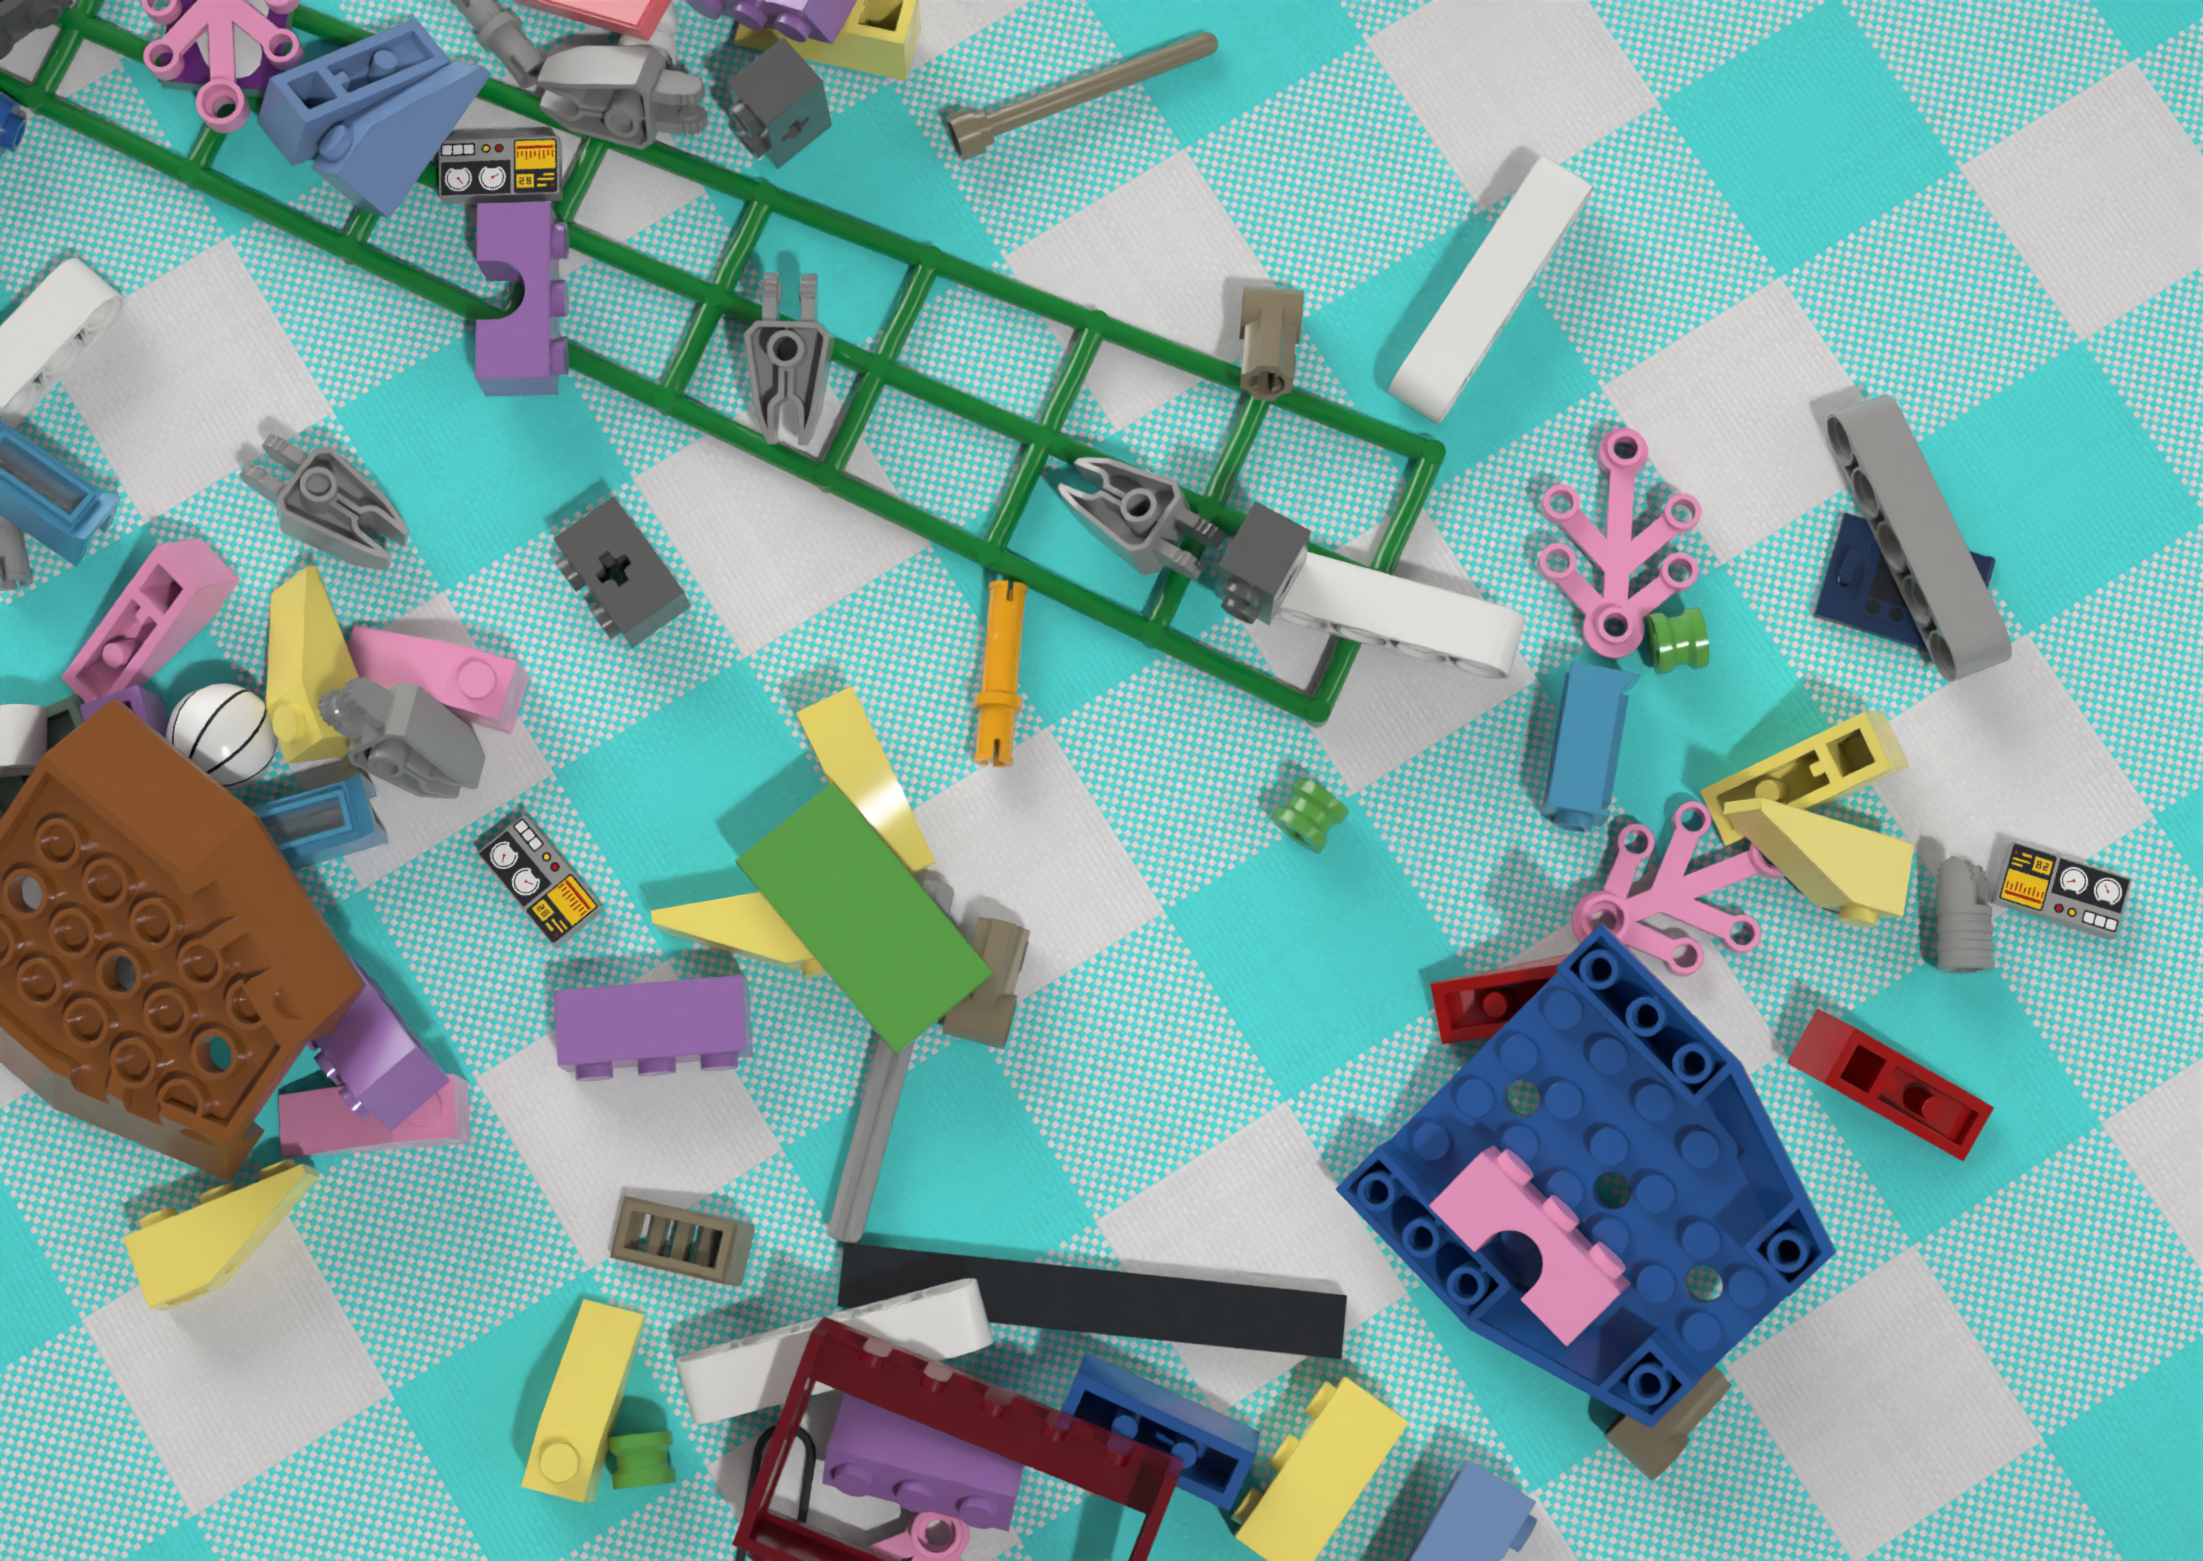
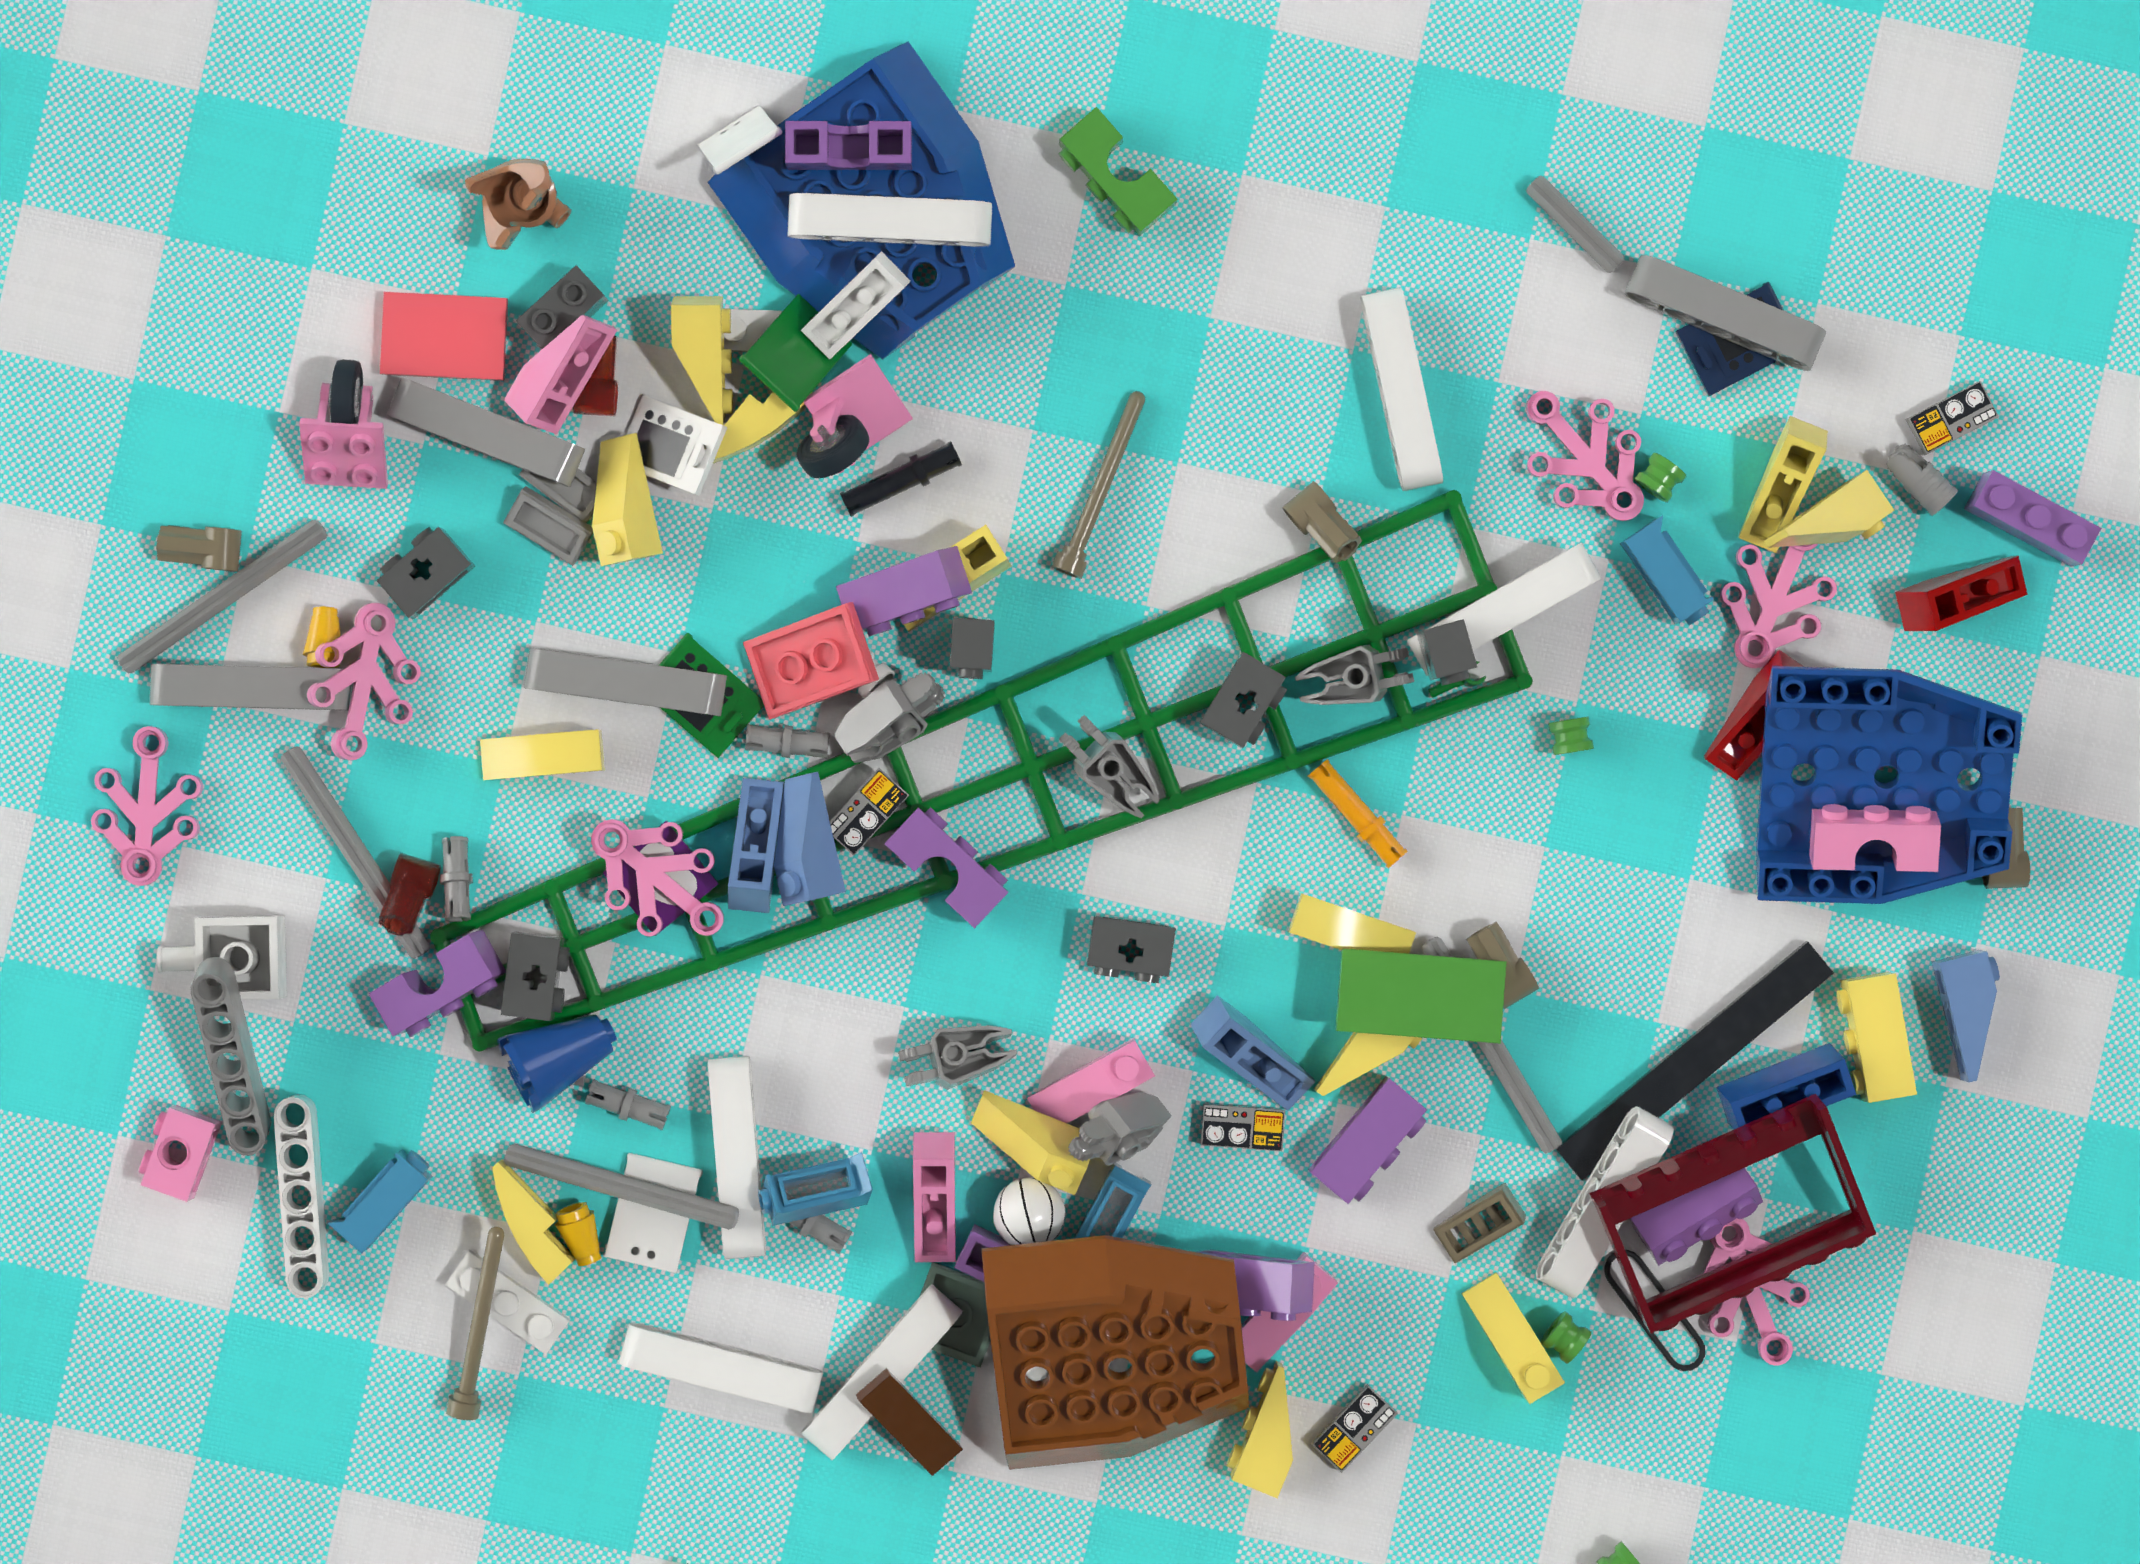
camera: 45 degrees left, 10 degrees up
none -> medium blue slope [1190,995,1315,1111]
none -> dark grey brick [1200,652,1287,748]
none -> tile [1311,1384,1398,1473]
none -> green hand [1428,661,1486,698]
none -> light grey axle [1526,175,1624,273]
none -> medium lavender brick [1964,470,2102,567]

